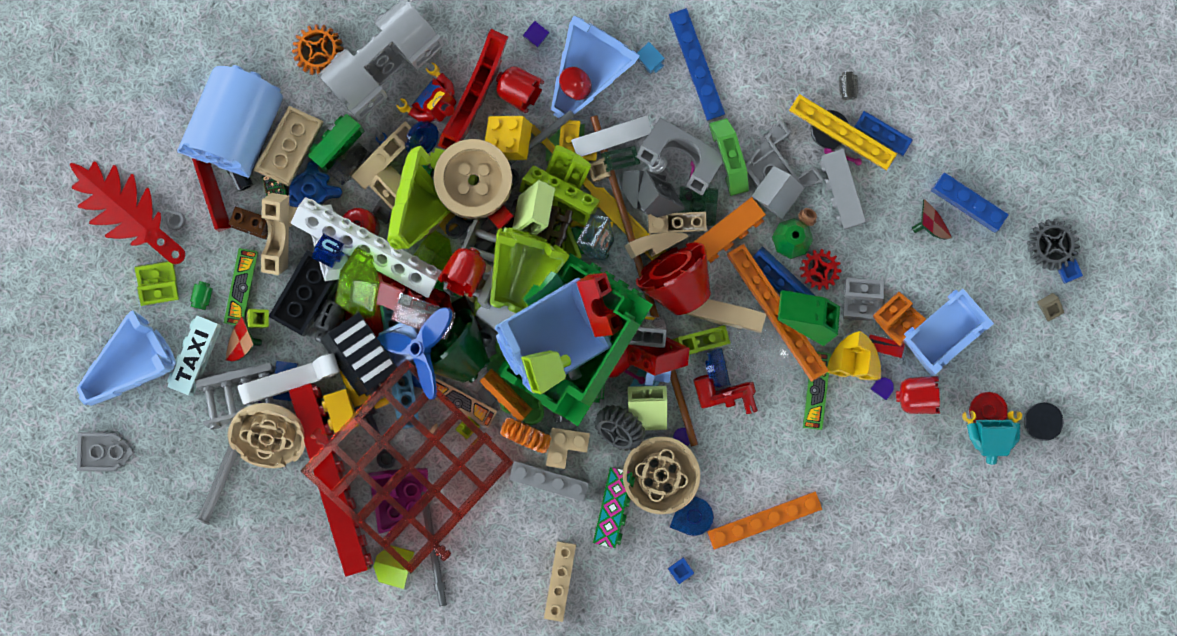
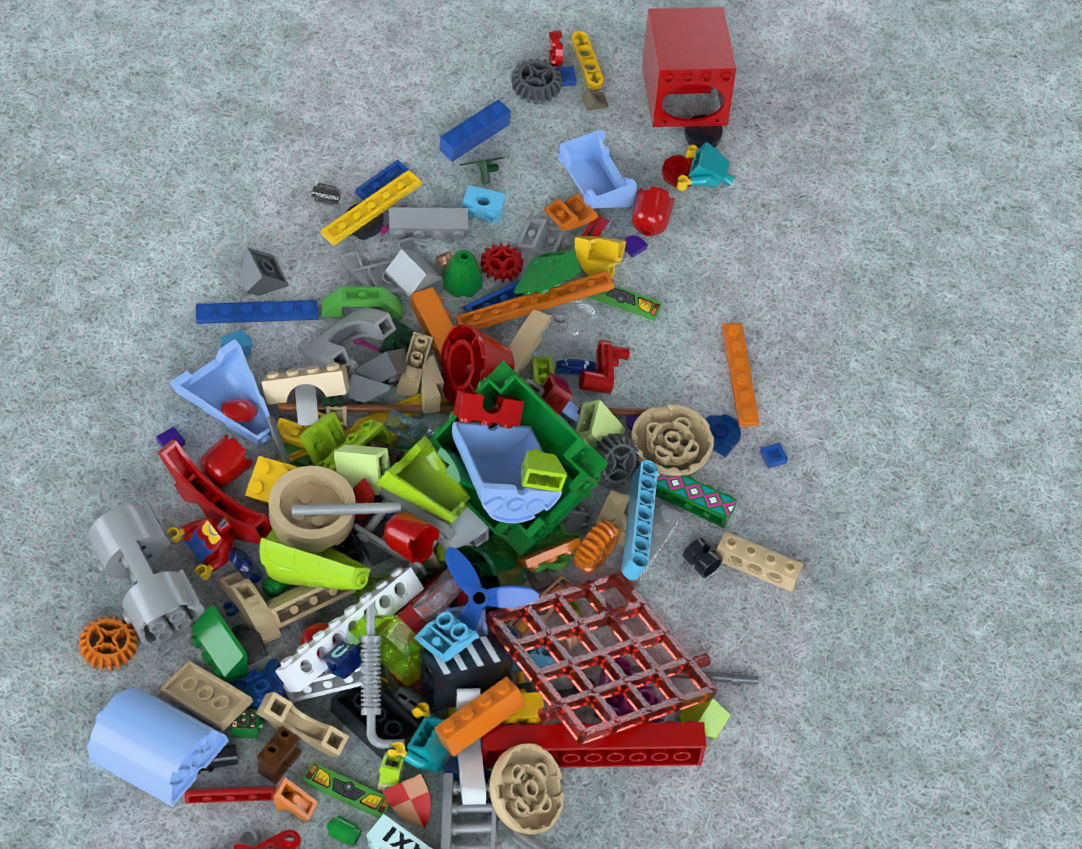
camera: 85 degrees left, 30 degrees down
none -> dark grey slope [239,247,289,296]
none -> tan arch [262,363,350,405]
none -> orange slope [273,777,318,822]
none -> light grey piece [292,502,401,516]
none -> light grey piece [361,601,405,749]
none -> teal torso [388,703,449,772]
none -> medium azure slope [414,611,479,663]
none -> orange brick [434,677,525,757]
none -> medium azure brick [462,185,506,223]
none -> red plate [549,30,563,67]
none -> yellow beam [571,31,604,90]
none -> medium azure beam [622,460,658,580]
none -> red container [642,7,736,127]
none -> black wheel [683,538,723,578]

